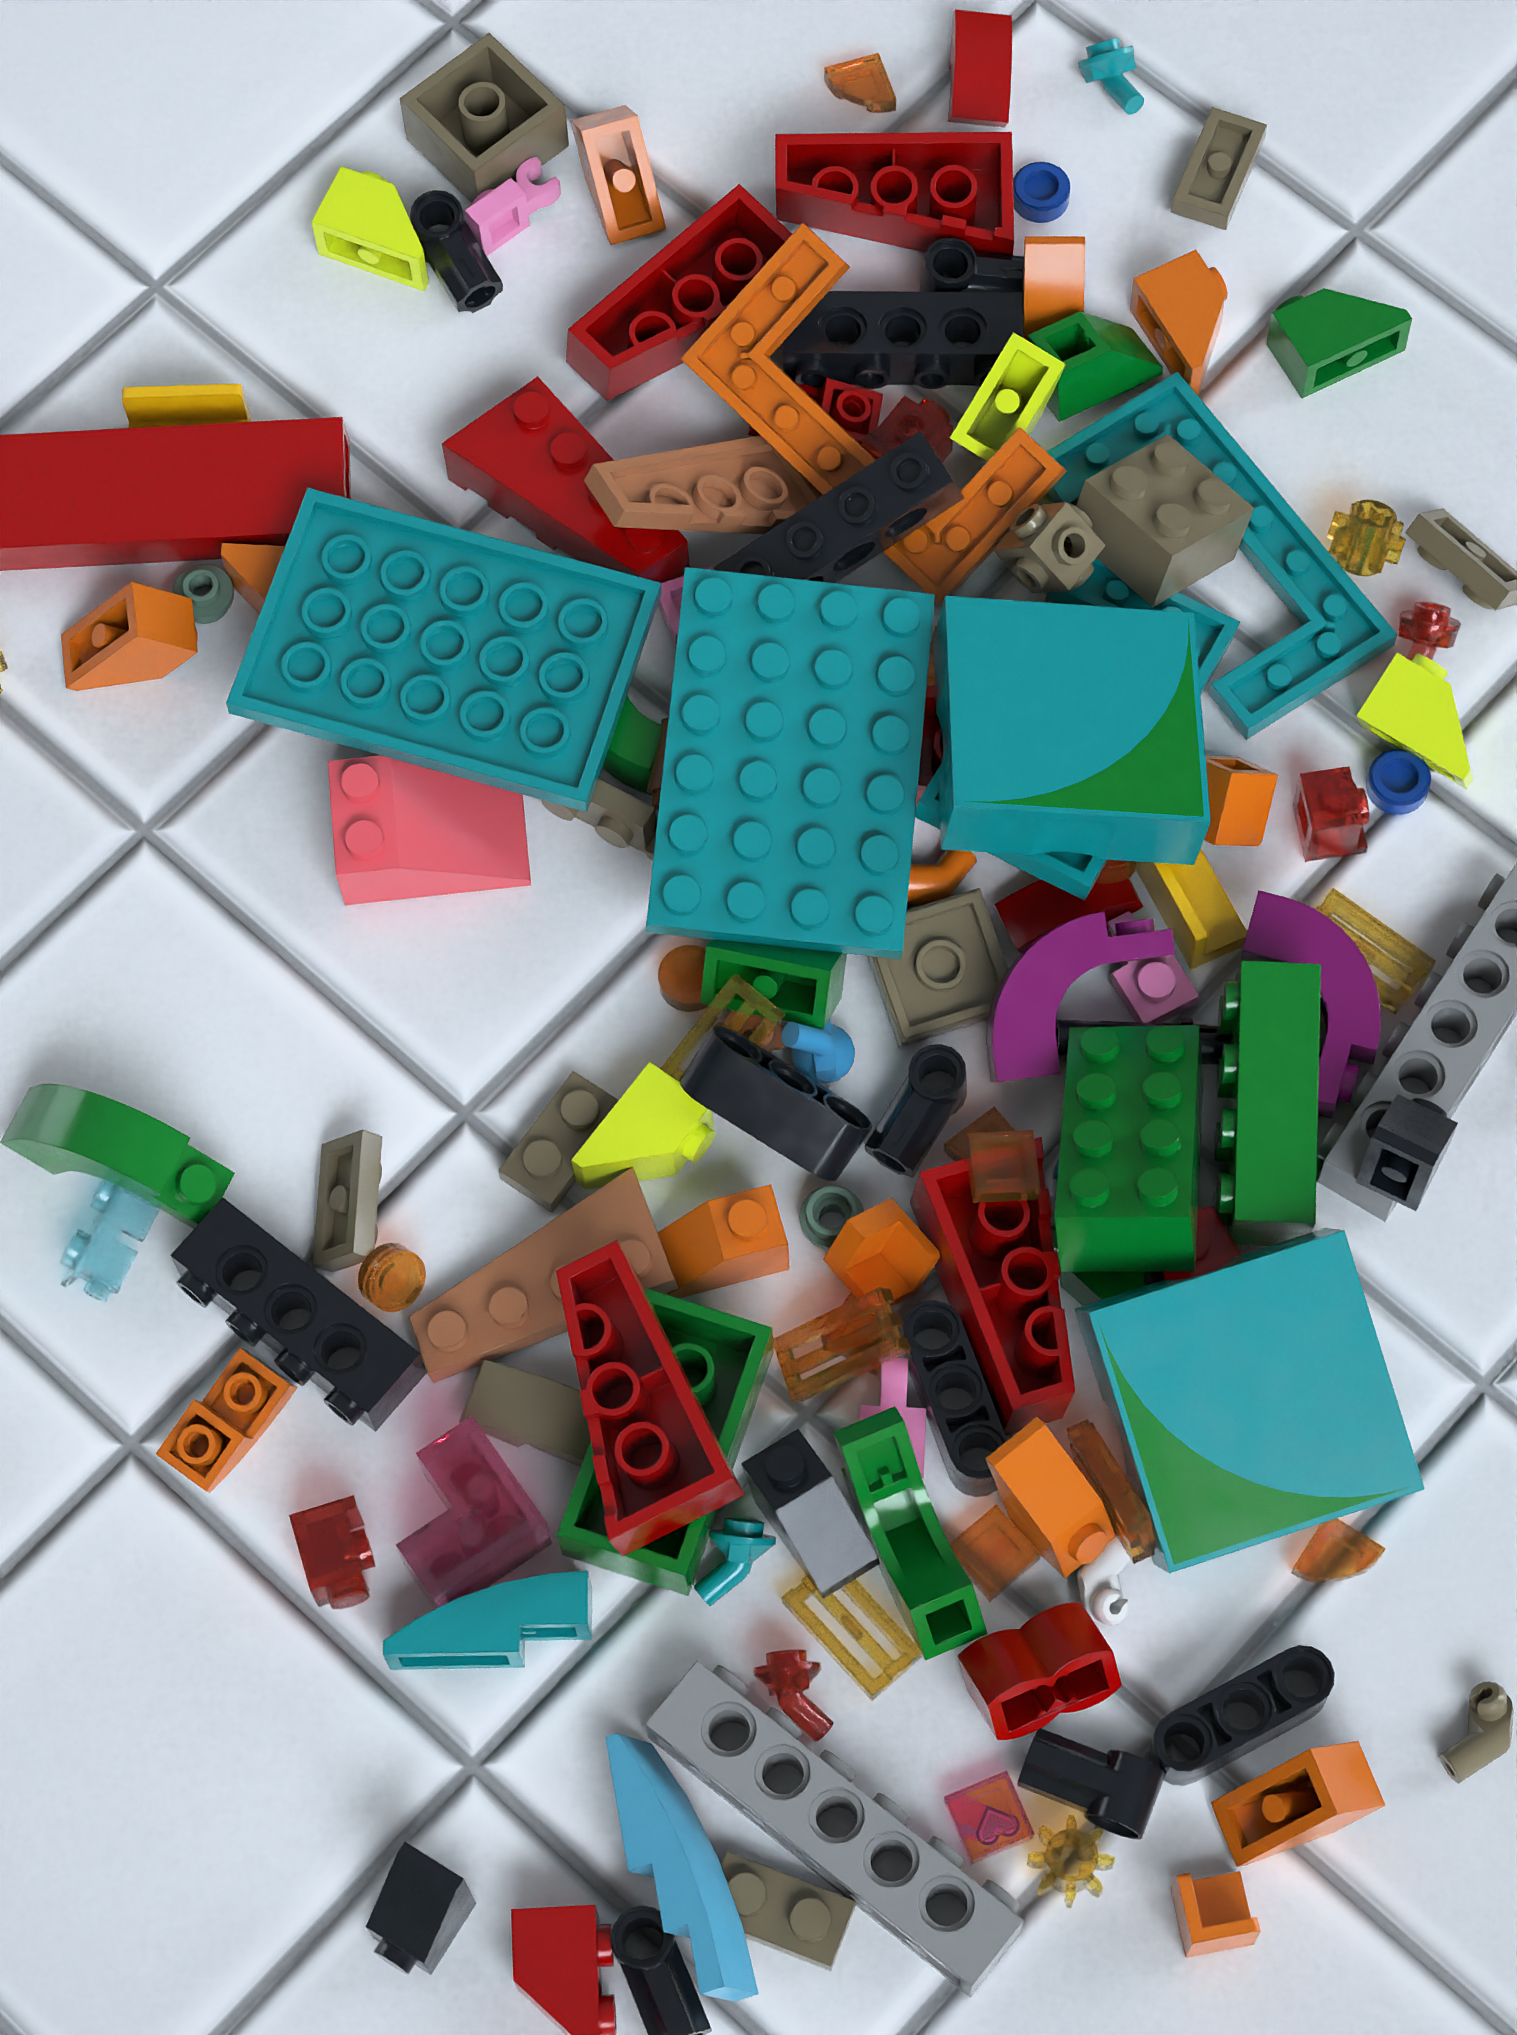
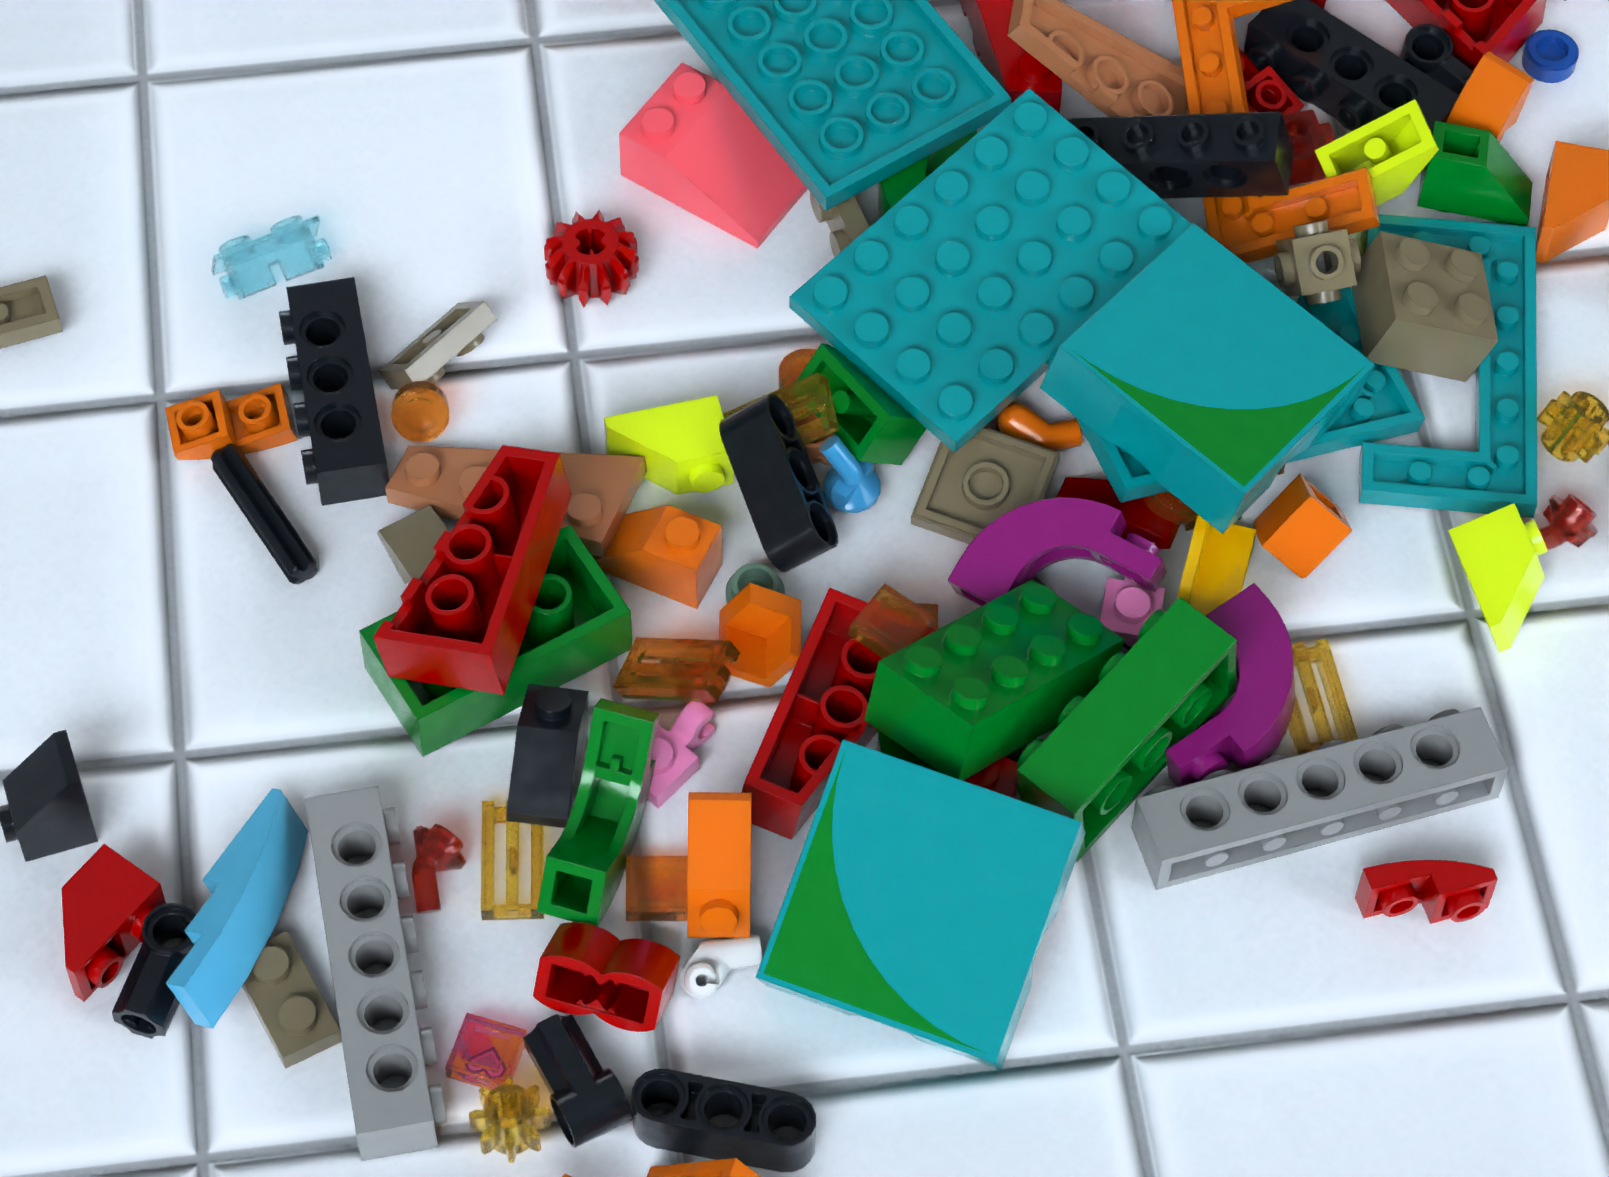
camera: 35 degrees right, 10 degrees down
green arch [0,1084,235,1229] -> none
clear red brick [289,1495,376,1609] -> none
teal slope [383,1570,592,1670] -> none
clear pink brick [396,1416,553,1610] -> none
dark tan plate [498,1071,618,1213] -> none
teal plate [694,1517,776,1606] -> none
black piece [865,1044,967,1178] -> none
black beam [902,1300,1007,1497] -> none
clear orange tile [1066,1419,1156,1564] -> none
clear orange tile [1291,1518,1386,1583] -> none
clear red brick [1292,766,1369,862] -> none
black slope [1356,1094,1458,1211] -> none
blue tile [1366,749,1431,815] -> none
none -> black axle [211,444,318,585]
none -> red gear [544,210,639,307]

